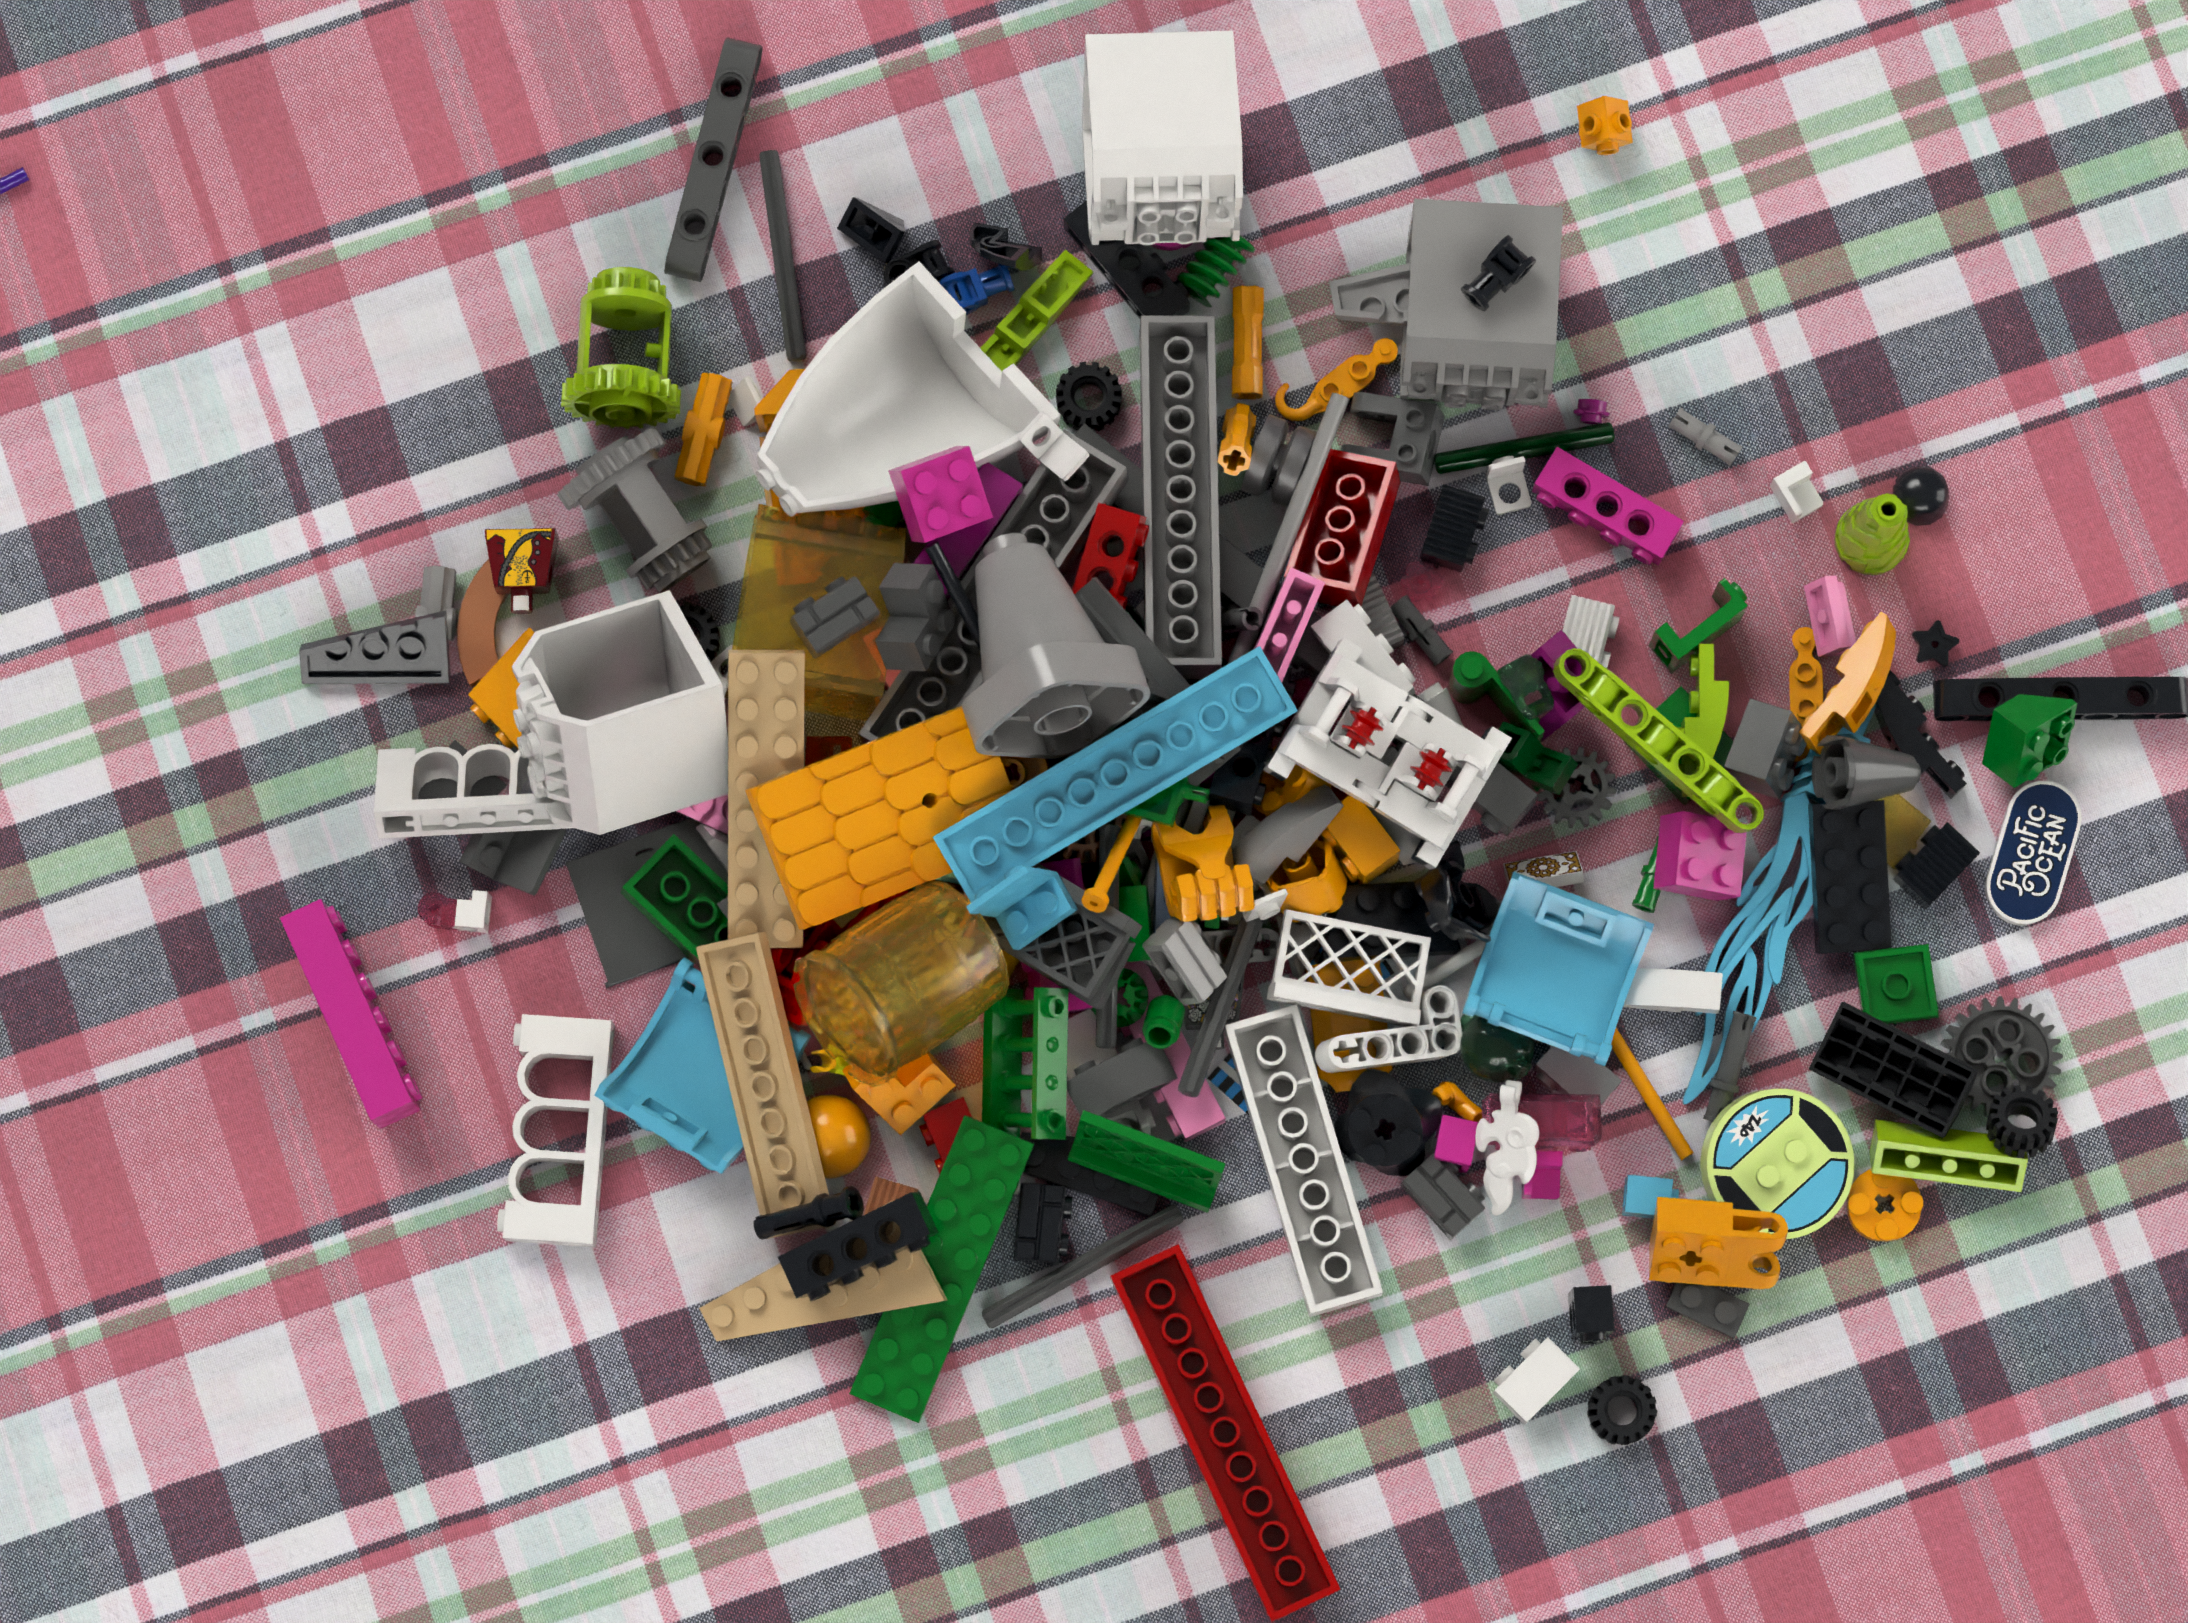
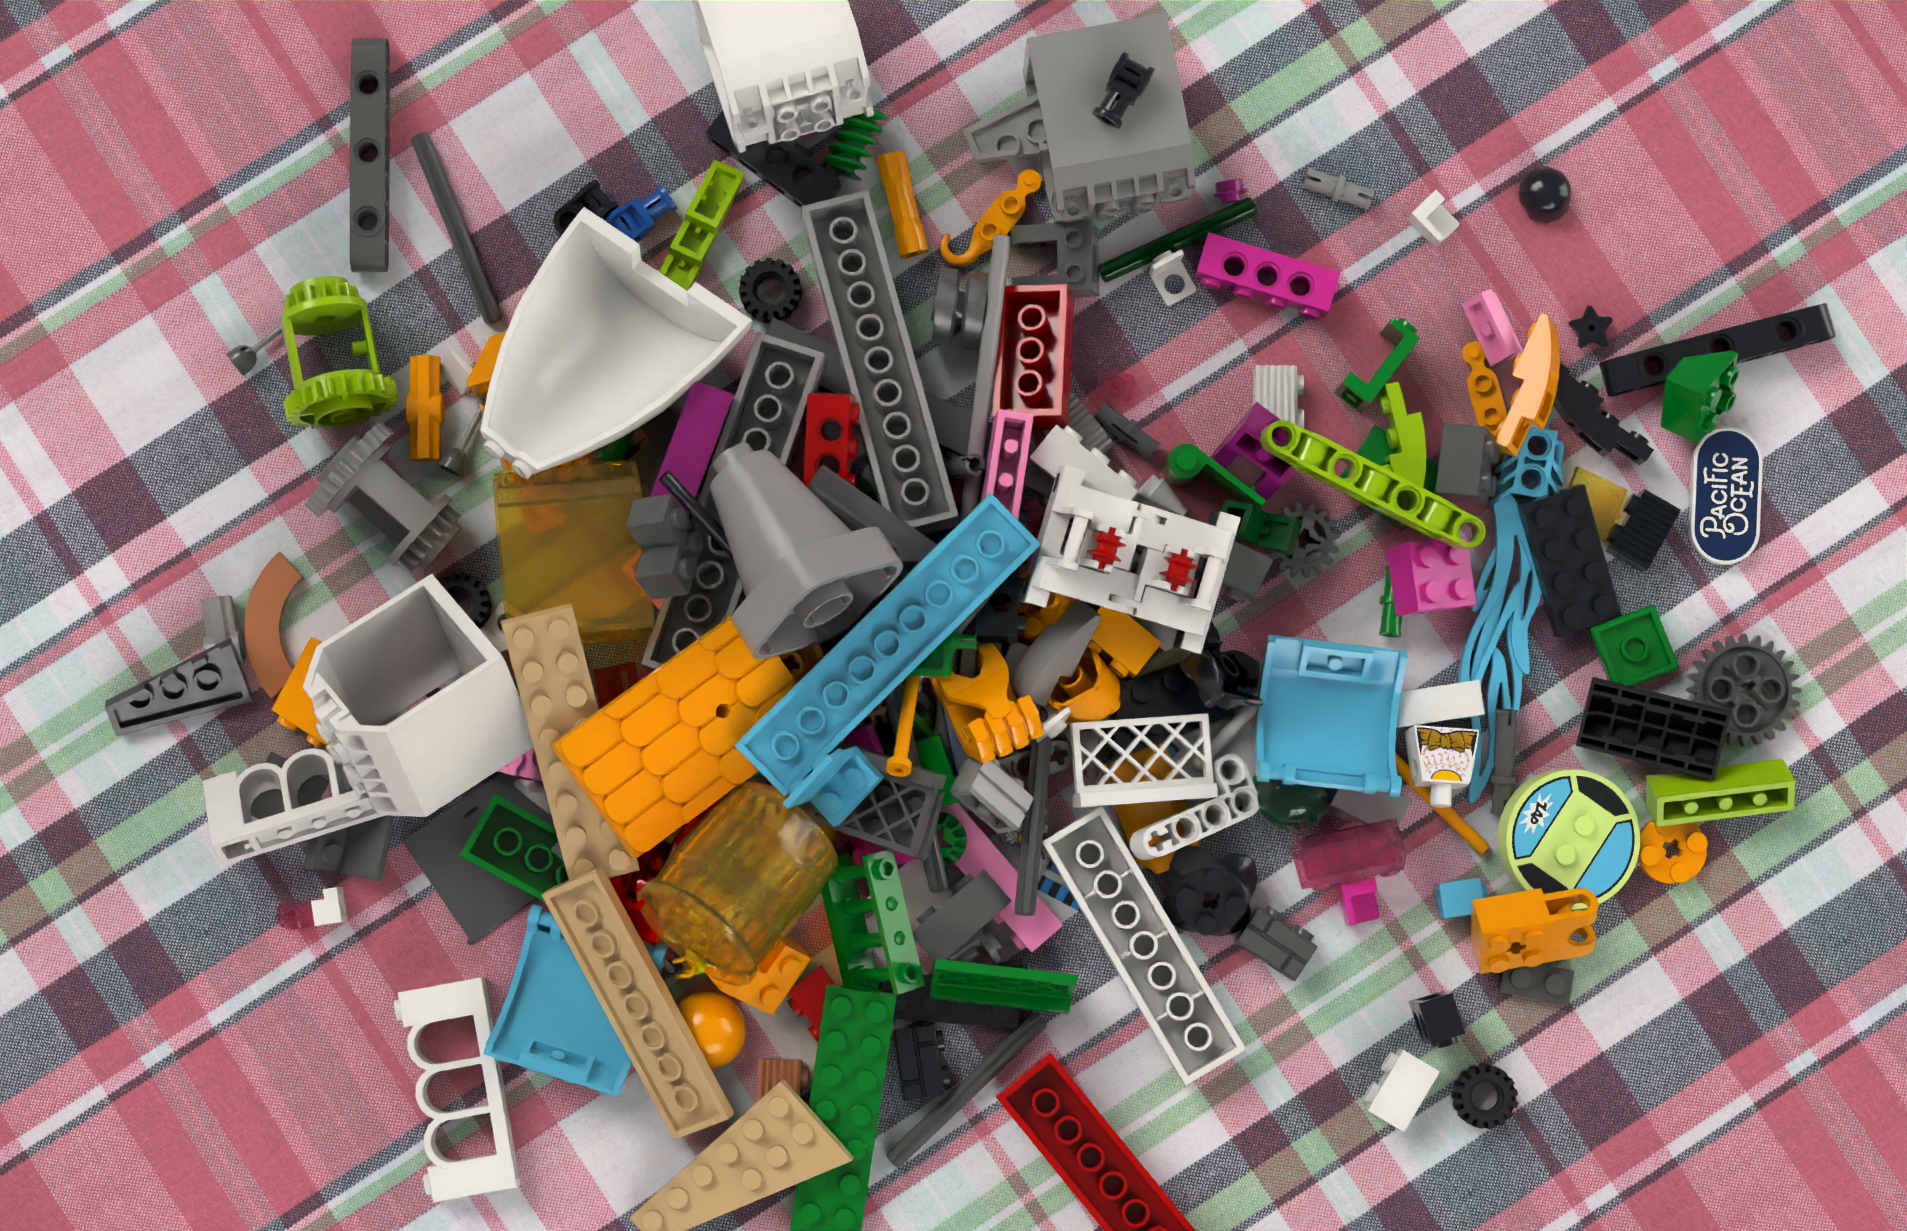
camera: 25 degrees left, 5 degrees up
dark pink brick [280,899,423,1129] -> none
torso [485,528,559,614] -> none
black pin [753,1186,864,1240] -> none
black brick [778,1192,939,1302] -> none
dark grey brick [790,576,880,659] -> none
black slope [837,197,905,263] -> none
dark pink brick [888,446,993,543] -> none
black brick [969,222,1042,271] -> none
white bracket [1018,412,1089,481] -> none
green brick [1142,995,1185,1049] -> none
light orange axle [1217,403,1257,476] -> none
black brick [1420,484,1490,572] -> none
light orange arm [1432,1081,1485,1122] -> none
dark pink panel [1434,1115,1479,1173] -> none
white piece [1475,1080,1540,1216] -> none
clear green piece [1497,654,1554,720] -> none
tile [1503,851,1584,887] -> none
dark grey cone [1812,735,1921,810] -> none
lime cone [1834,493,1910,575] -> none
black tyre [1986,1085,2058,1158] -> none
none -> dark grey hinge [226,325,283,376]
none -> hinge [438,397,485,477]
none -> white torso [1405,725,1479,808]

